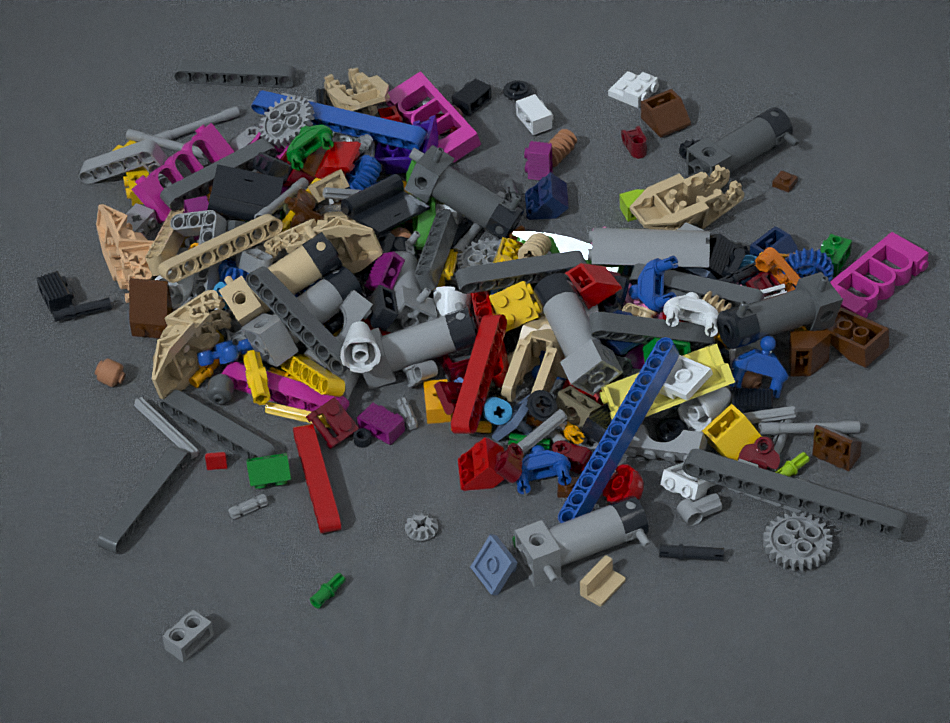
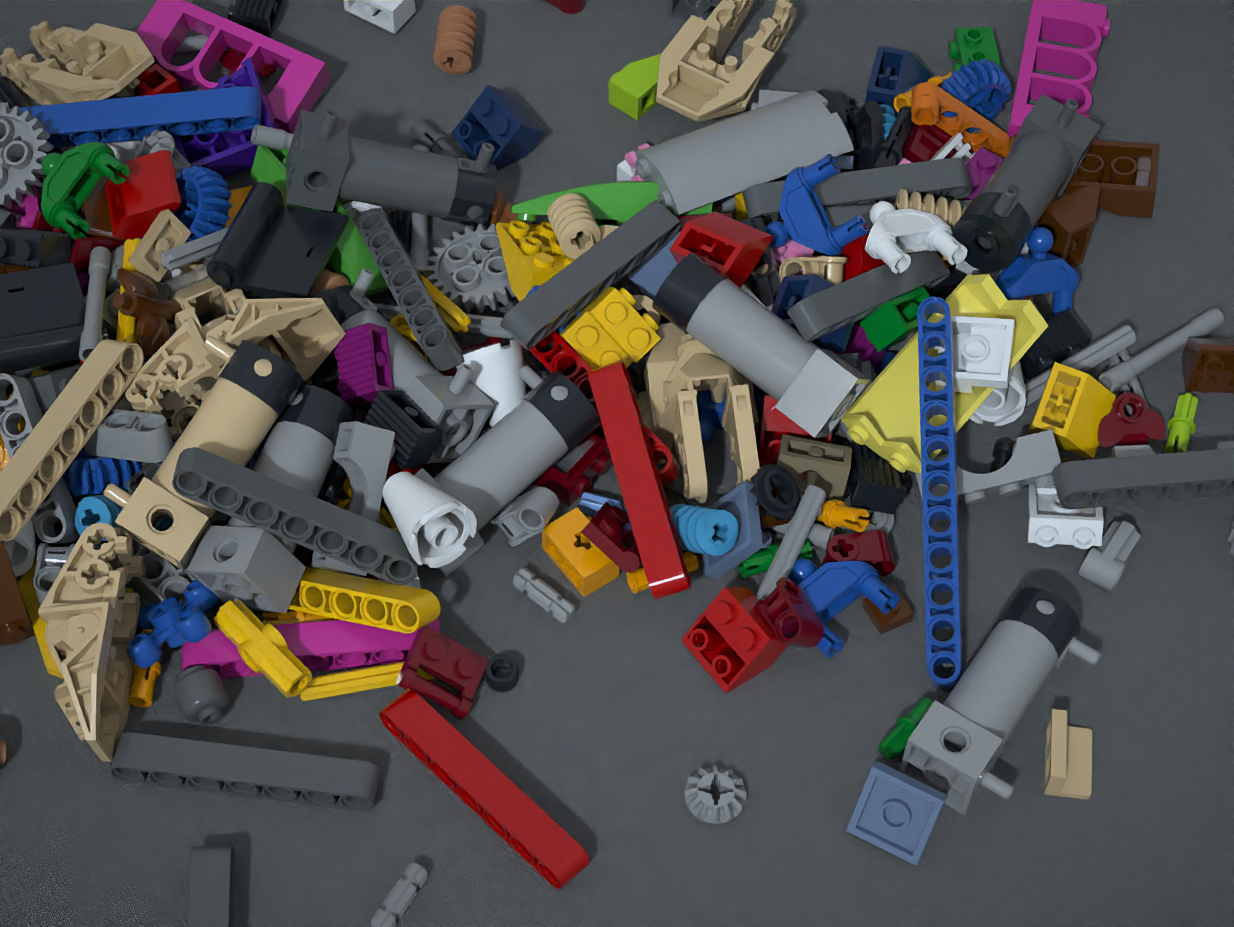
camera: 35 degrees left, 10 degrees up
light grey axle [134,397,199,459] -> none
red slope [205,452,227,470] -> none
green brick [246,453,291,489] -> none
magenta brick [357,402,405,445] -> none
magenta brick [524,141,553,180] -> none
red cylinder [603,464,644,503] -> none
black gear [655,417,688,442] -> none
black pin [659,543,724,561] -> none

